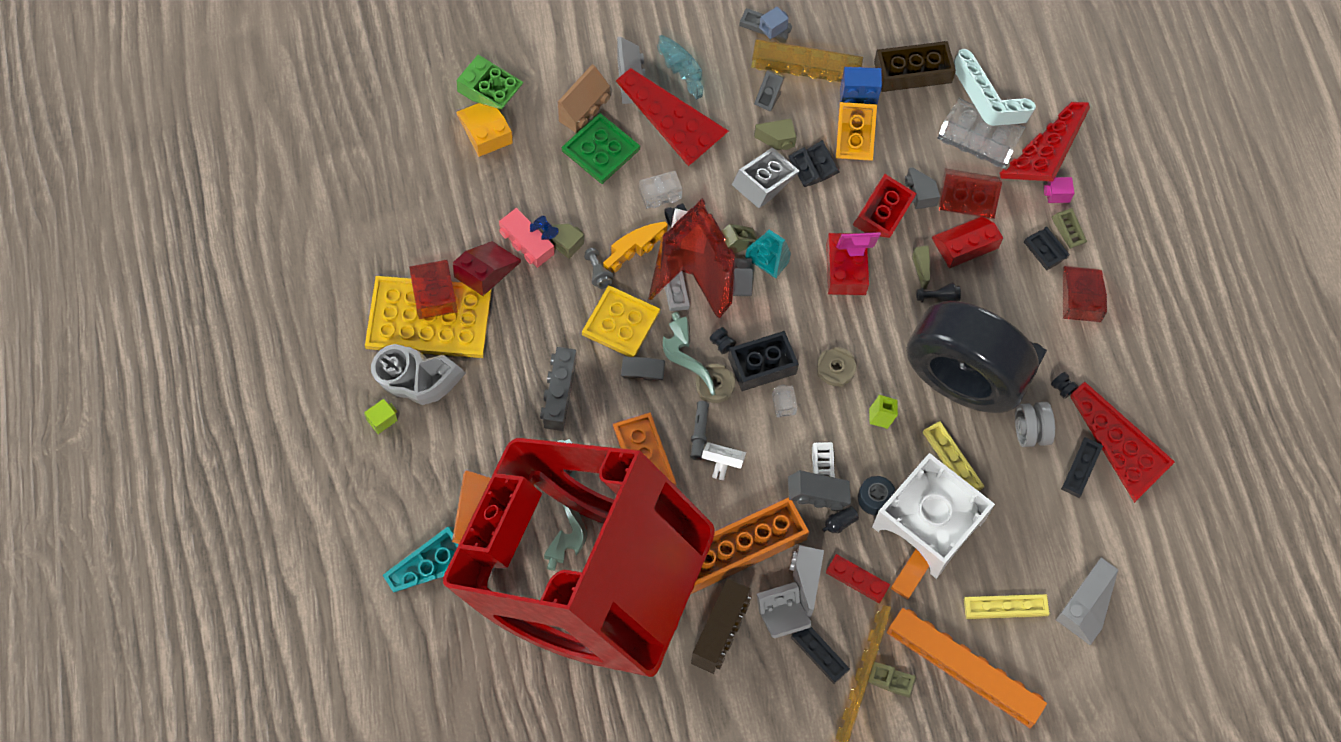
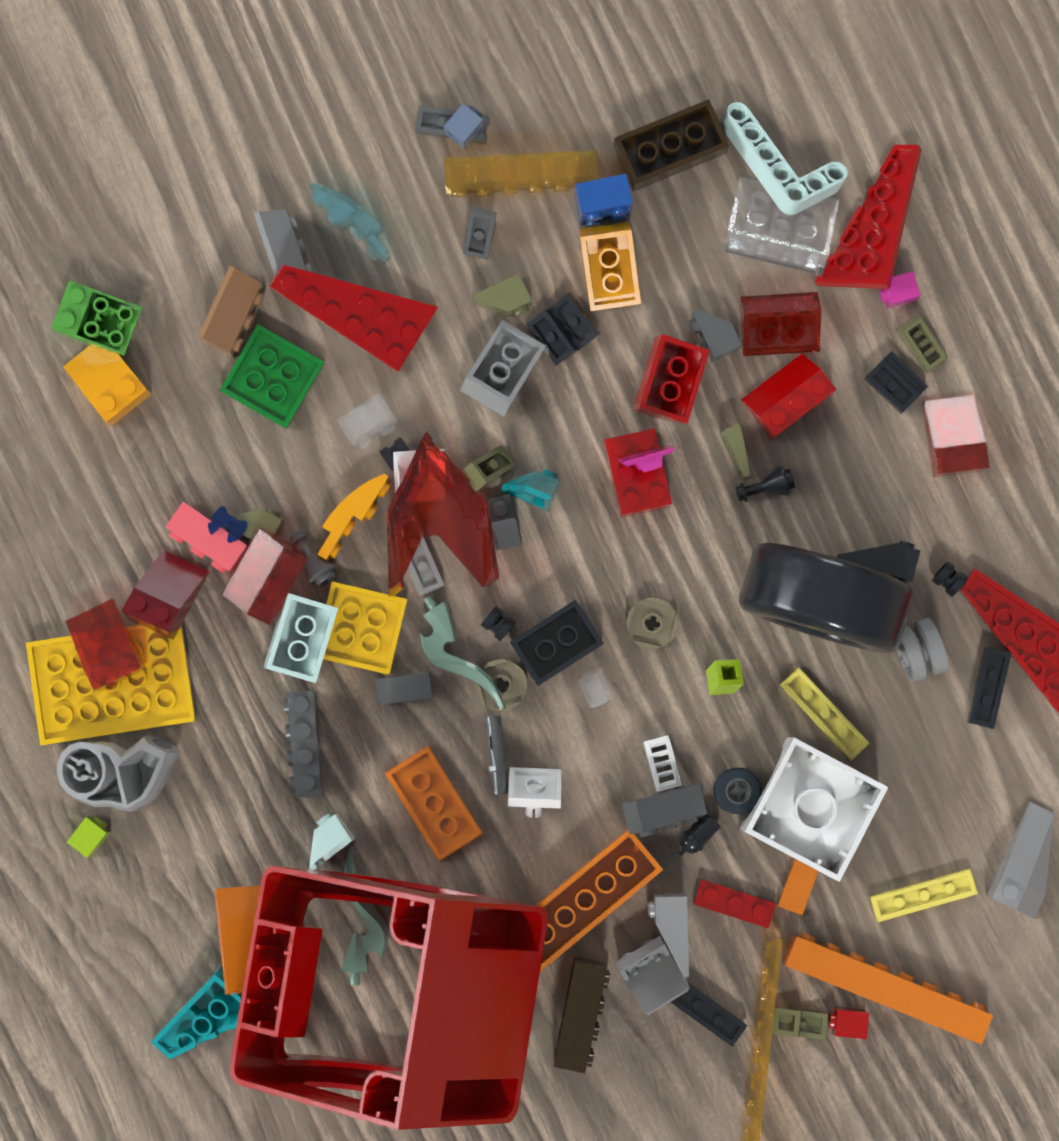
camera: 10 degrees left, 20 degrees up
none -> clear red slope [222,527,307,625]
none -> light aqua slope [263,593,338,683]
none -> red brick [828,1007,869,1039]

